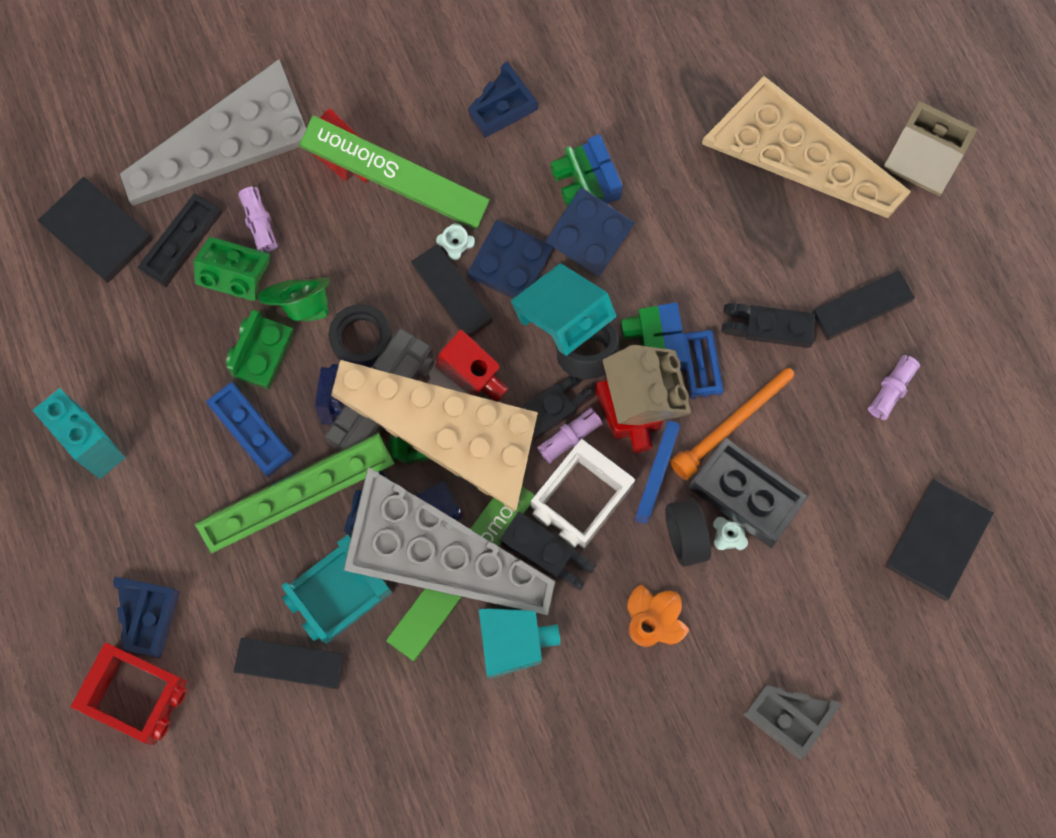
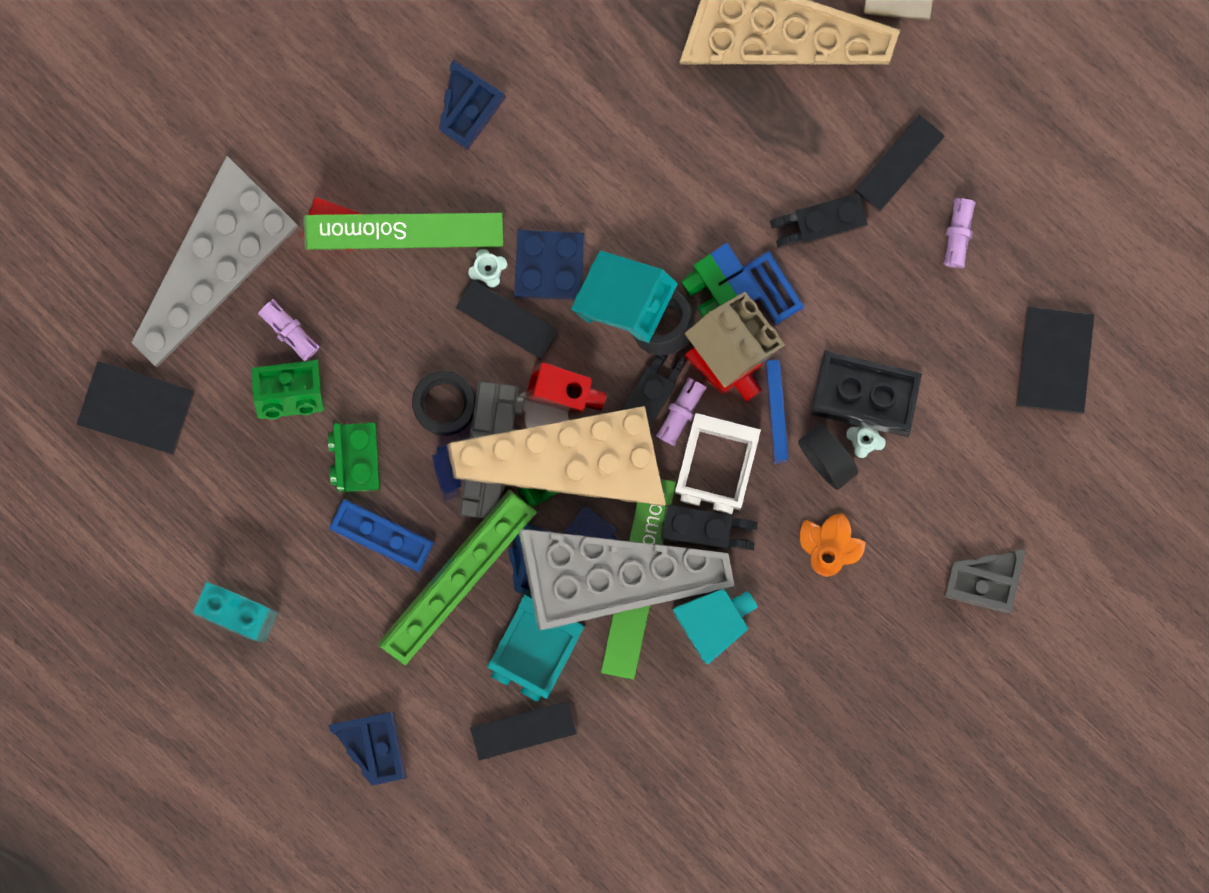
camera: 25 degrees left, 10 degrees up
red window [70,642,187,745] -> none
black tile [137,193,222,288] -> none
green piece [258,277,330,321] -> none
dark blue plate [545,187,635,277] -> none
hips [550,134,623,207] -> none
orange piece [669,368,794,480] -> none

